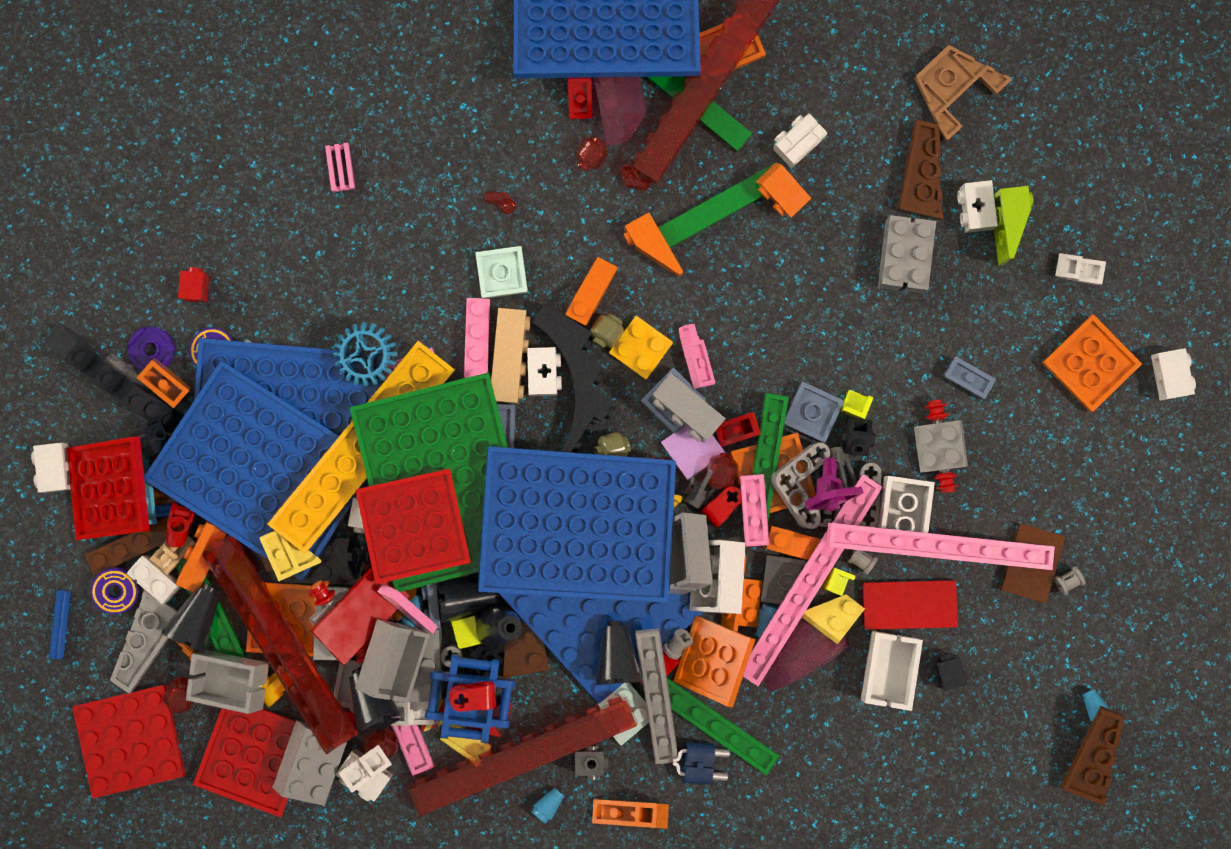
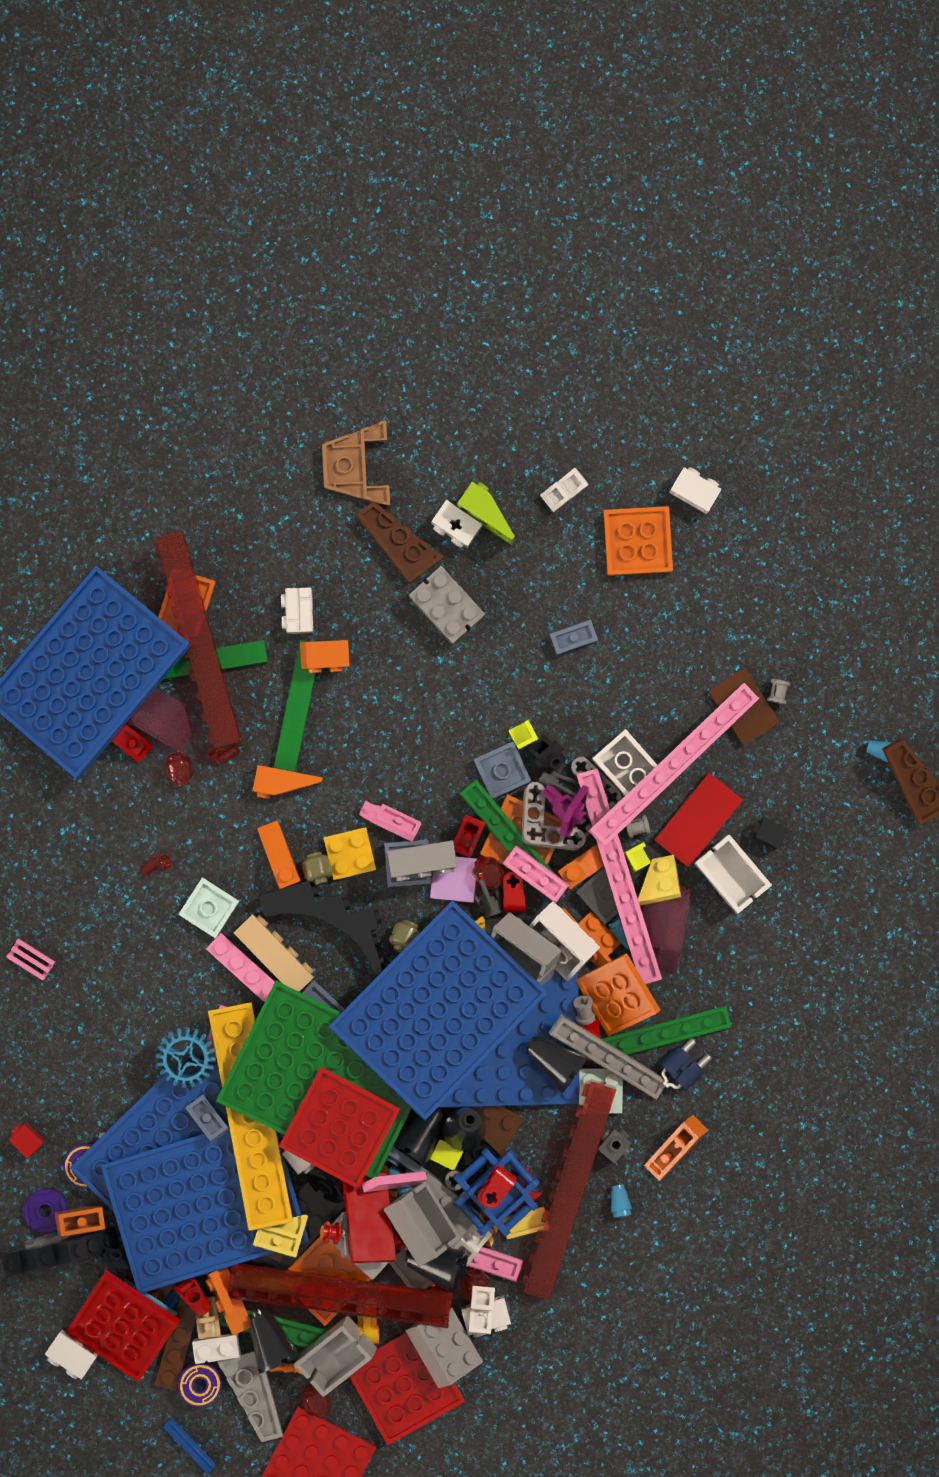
camera: 50 degrees left, 0 degrees up
white brick [527,347,562,396] -> none
light grey plate [914,400,968,493] -> none
none -> sand blue plate [185,1095,230,1143]

